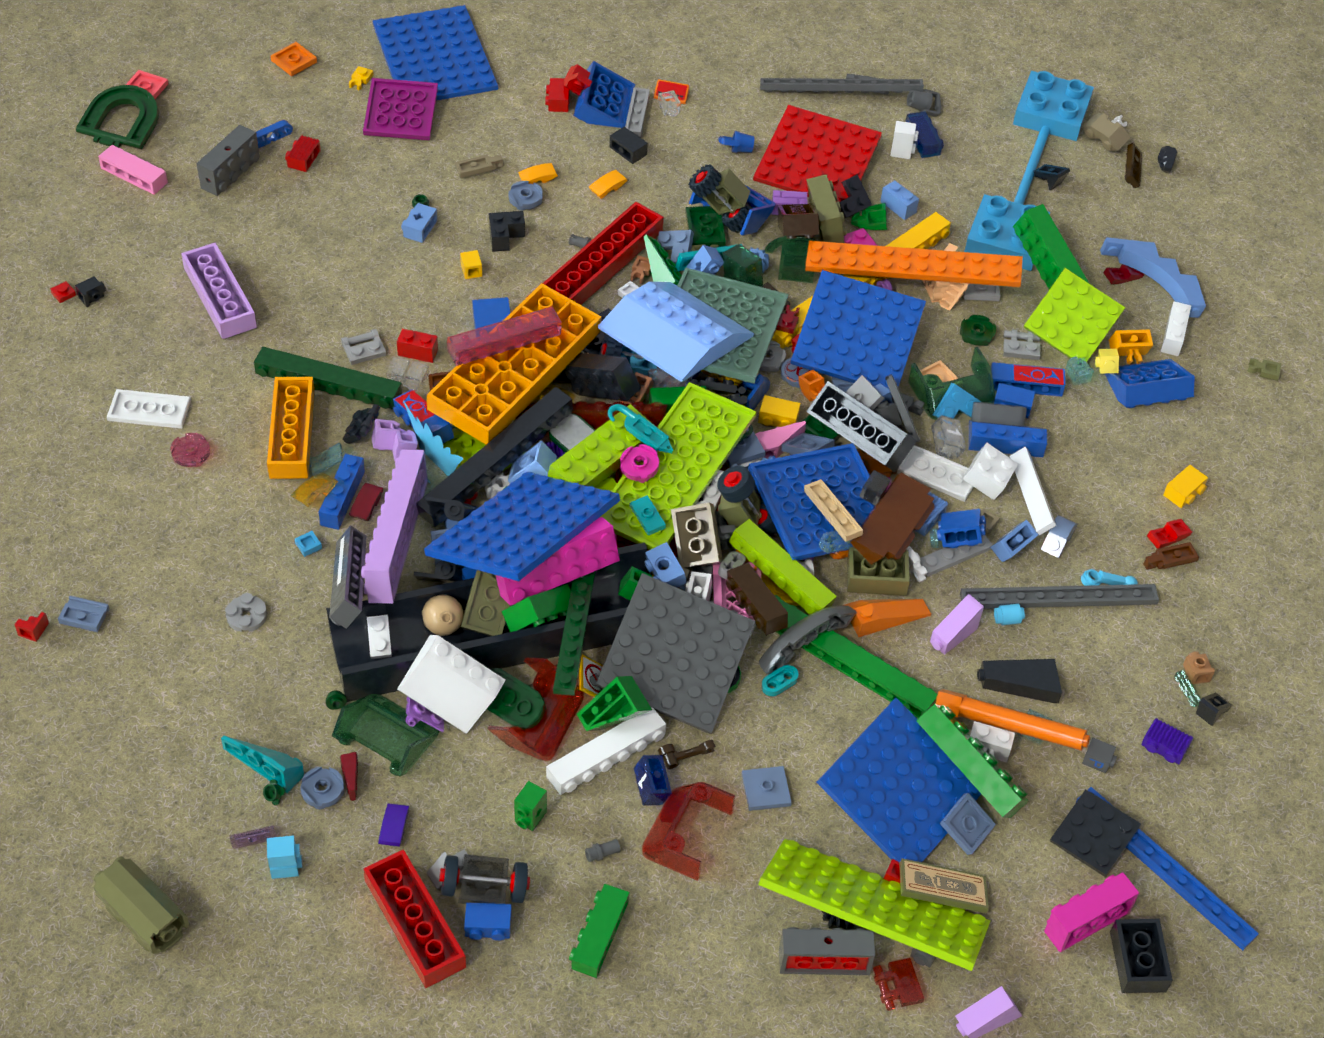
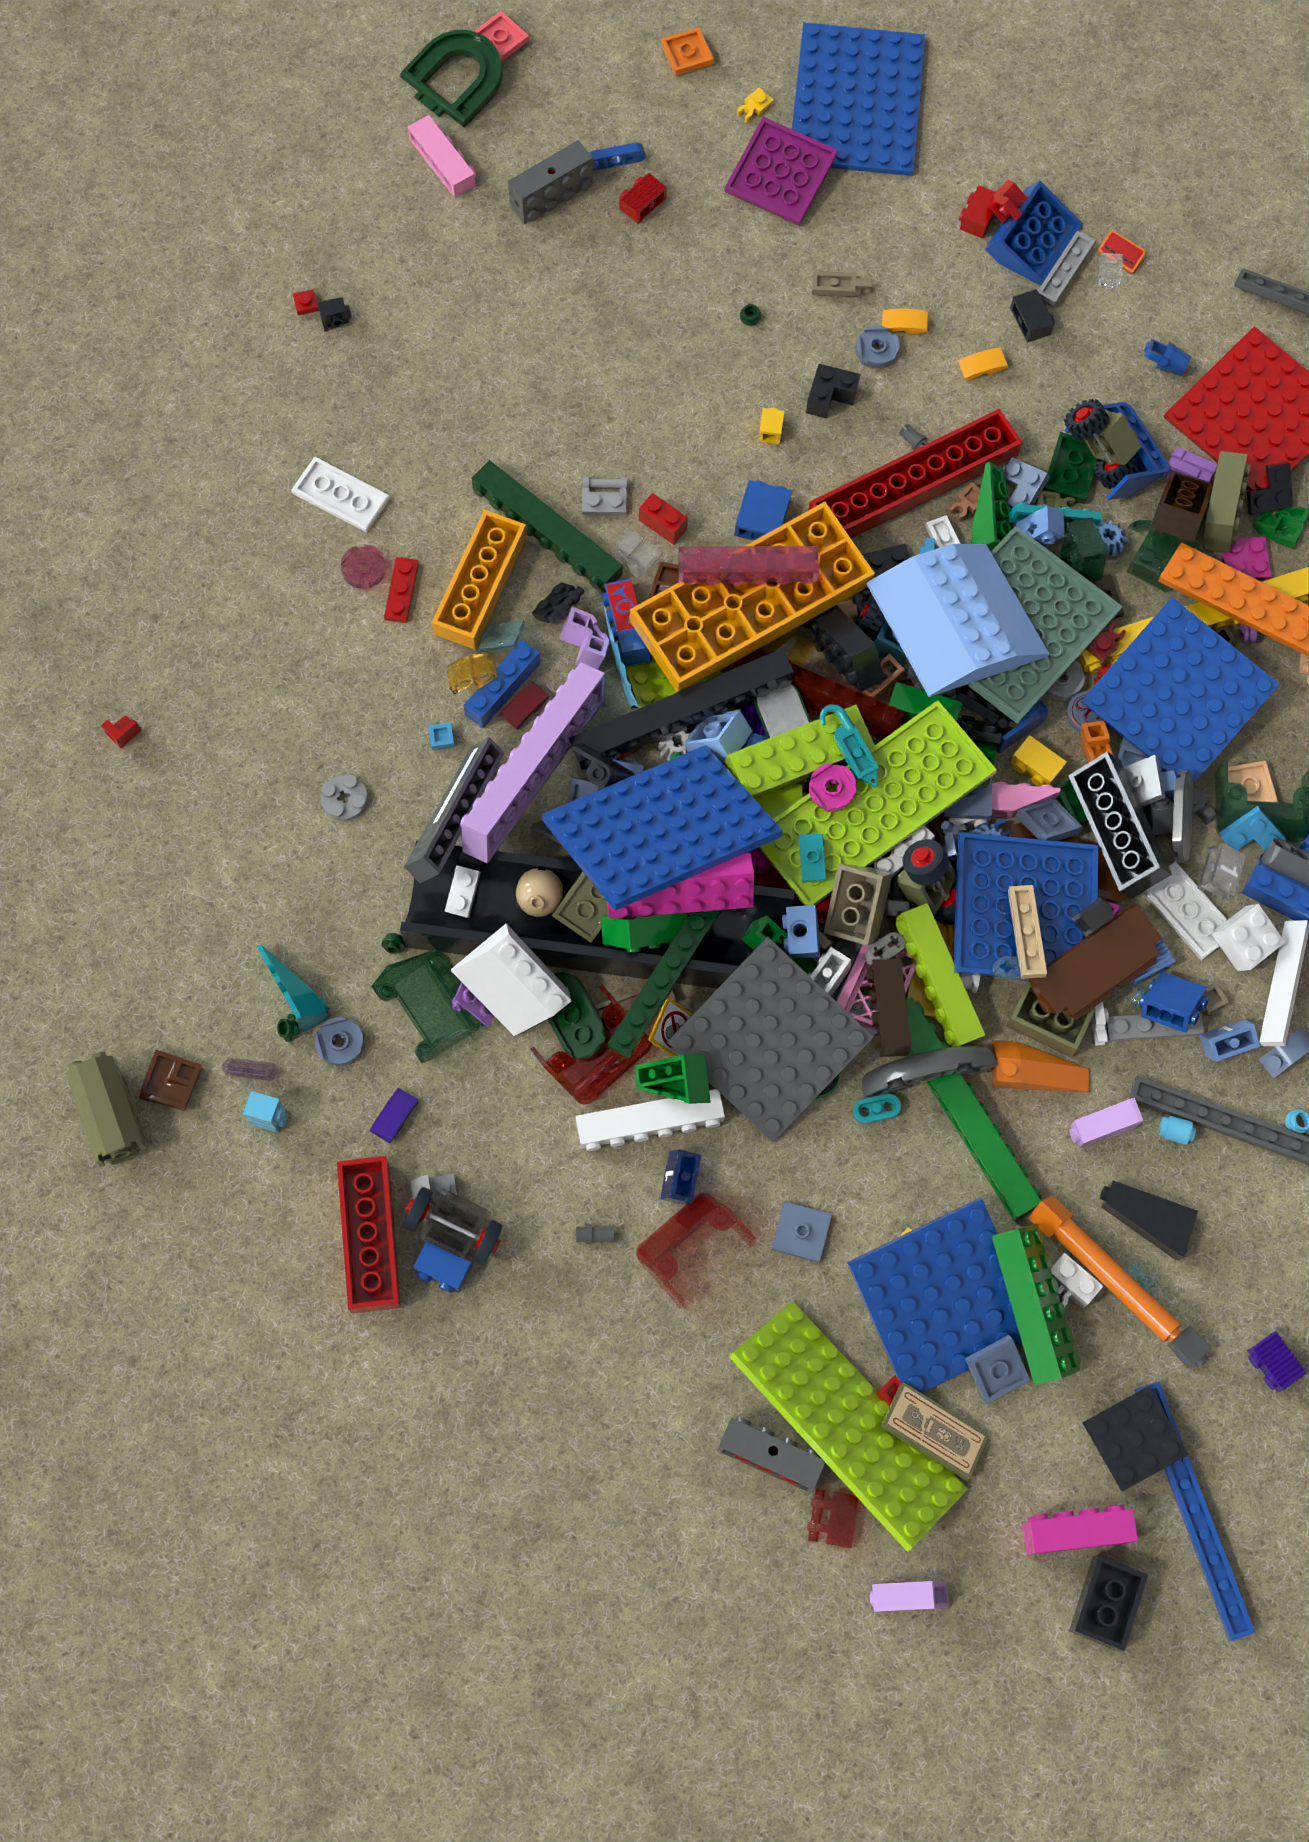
camera: 25 degrees right, 20 degrees up
sand blue plate [58,596,109,632] -> none
lavender brick [181,243,257,339] -> none
dark red slope [340,752,358,801] -> none
medium blue brick [401,203,437,243] -> none
green brick [514,781,547,831] -> none
green brick [569,884,630,978] -> none
dark brown brick [658,740,716,770] -> none
none -> reddish brown plate [139,1049,202,1111]
none -> red plate [384,557,419,623]

